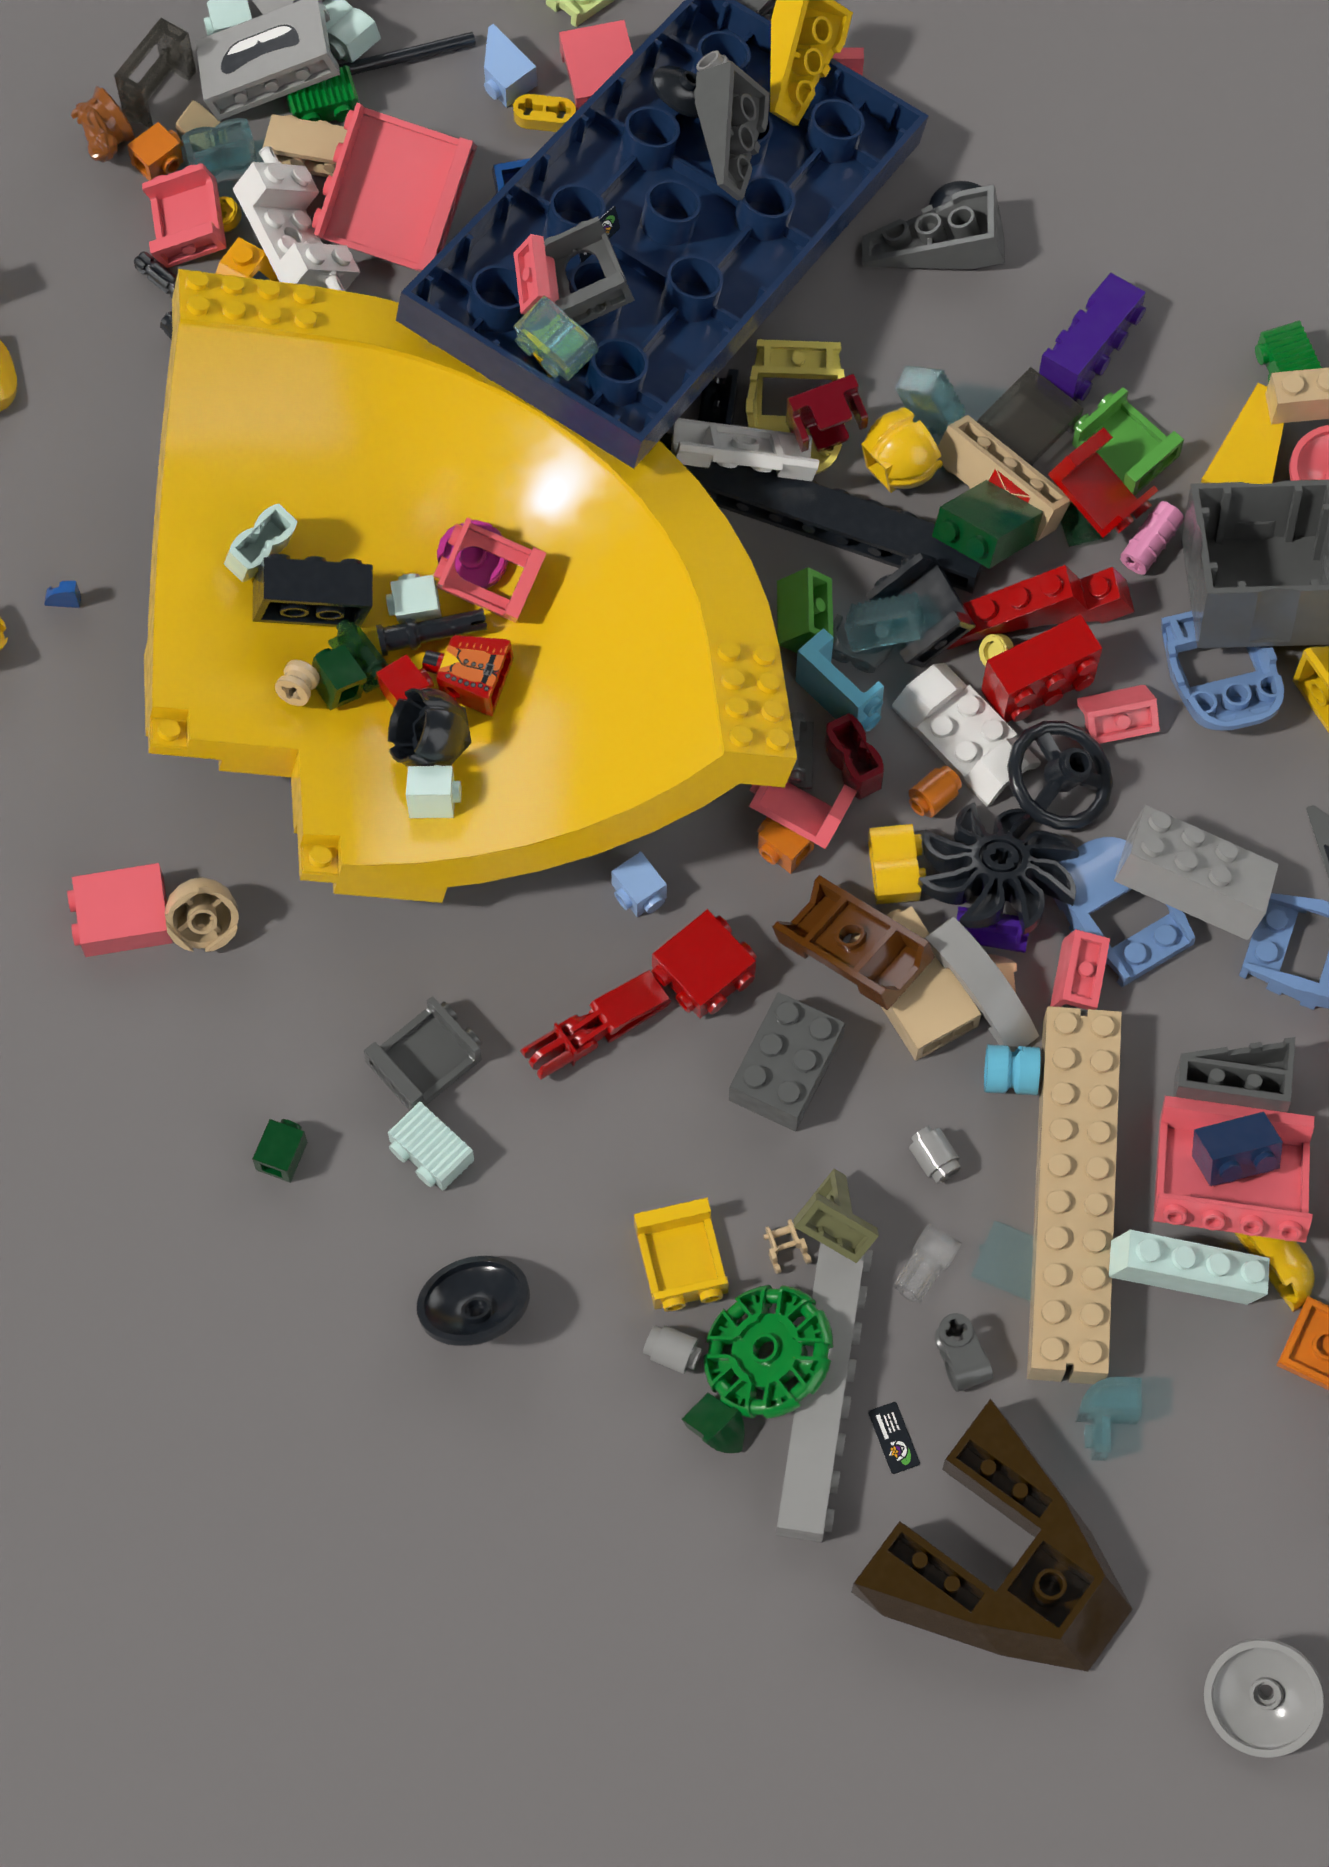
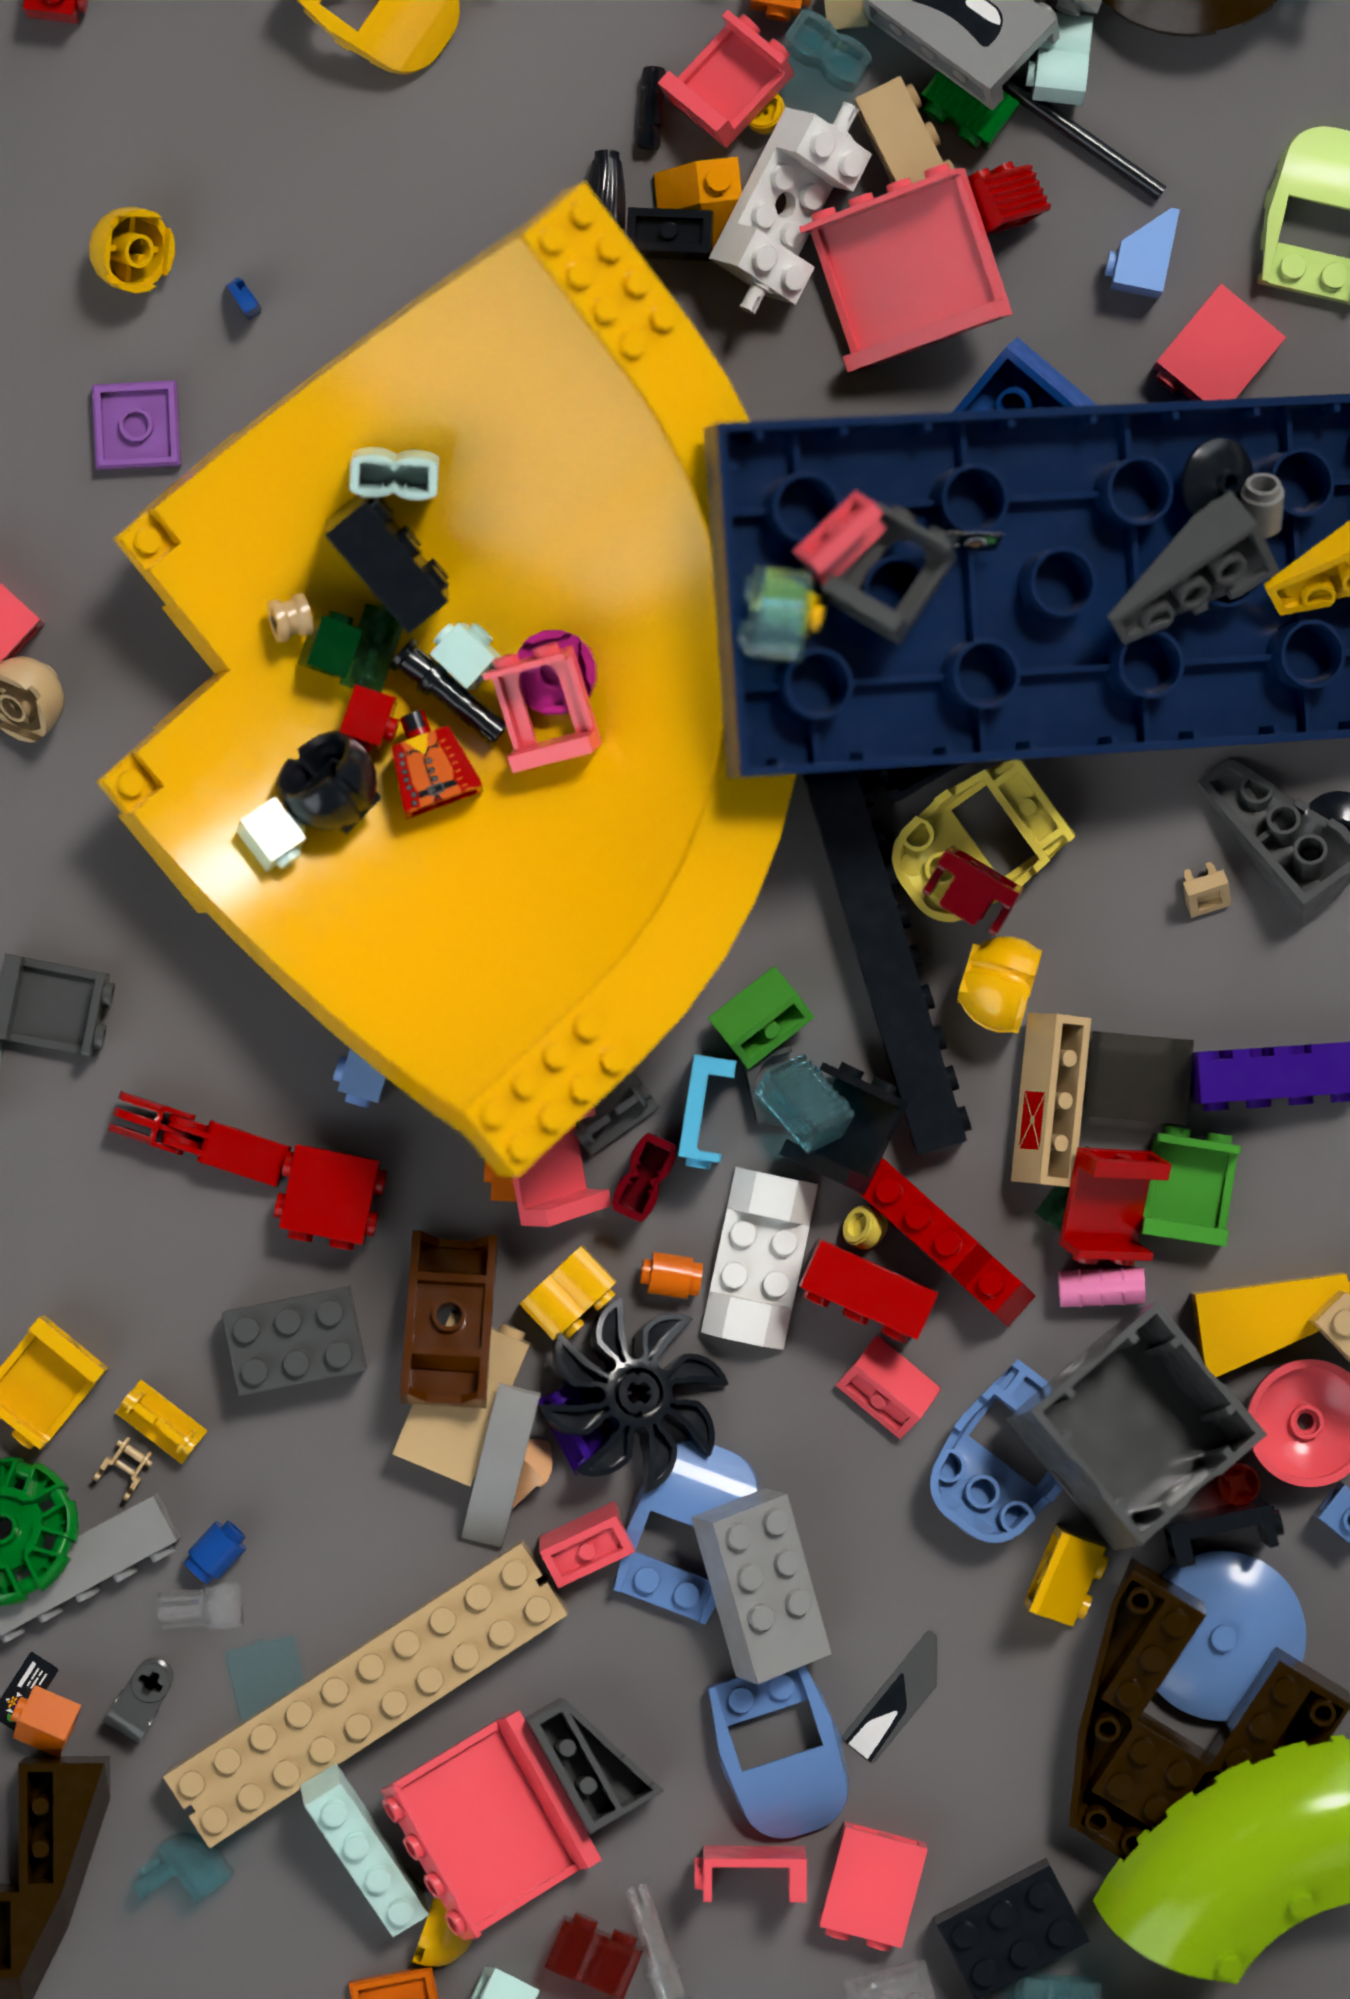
camera: 55 degrees right, 20 degrees up
yellow beam [513,94,576,132] -> none
white piece [671,418,819,481] -> none
olive bracket [793,1169,879,1263] -> none
clear light blue brick [895,365,965,436] -> none
light grey brick [909,1126,962,1184] -> none
dark green brick [932,480,1043,569] -> none
medium azure wheel [984,1044,1041,1095] -> none
black piece [1007,721,1113,830] -> none
dark blue brick [1192,1112,1283,1186] -> none
none -> orange brick [11,1685,81,1758]
none -> medium lavender tile [92,380,182,471]
none -> yellow hinge [115,1379,208,1464]
none -> blue brick [184,1520,247,1584]
none -> red brick [968,161,1051,236]
none -> tan tile [1183,862,1231,918]

